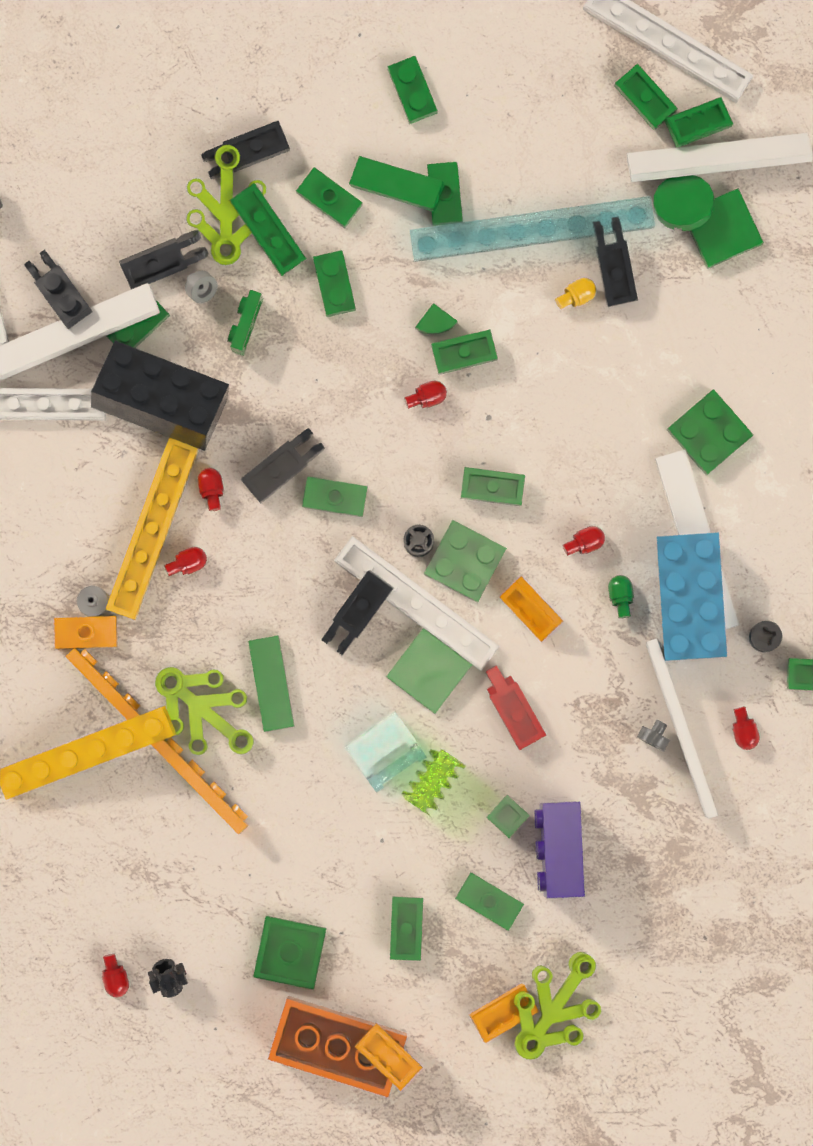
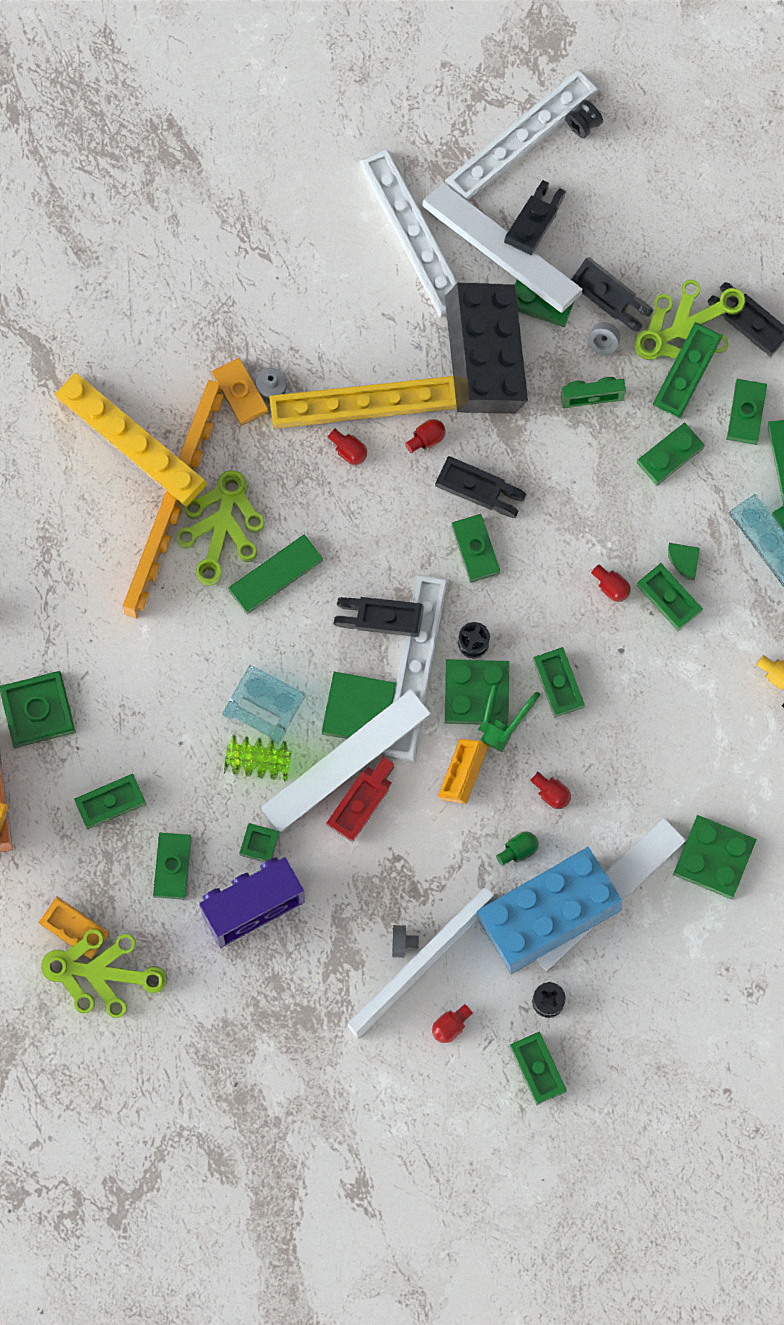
camera: 60 degrees right, 10 degrees down
none -> white tile [260,689,431,834]
none -> green plant [478,684,540,752]

